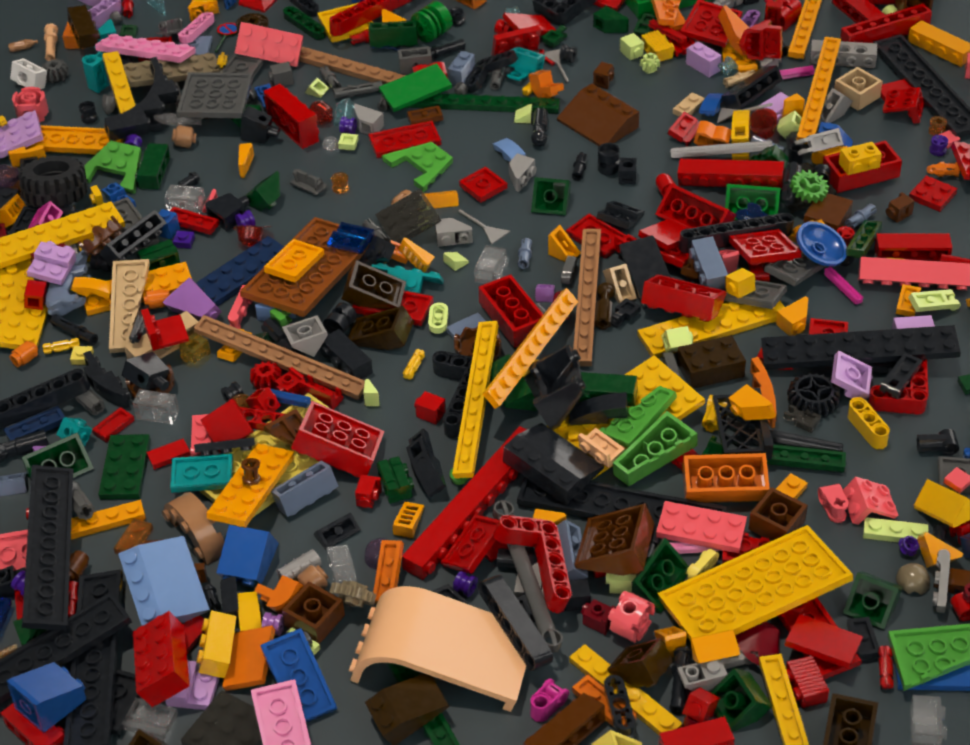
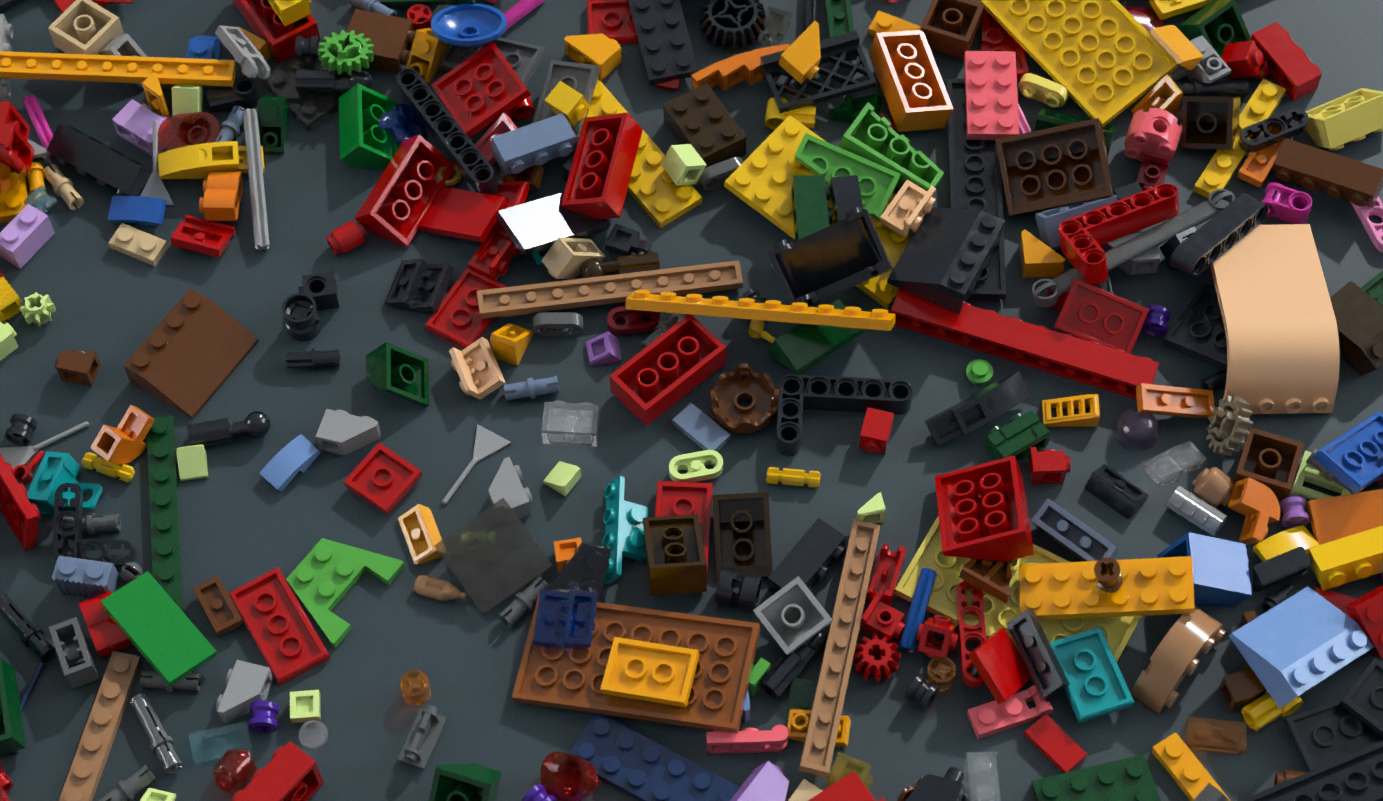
camera: 105 degrees left, 15 degrees up
light orange slope [398,237,434,273] -> none
yellow plate [452,321,499,479] -> none
red brick [677,159,785,188] -> none
none -> light nougat bracket [449,337,505,400]

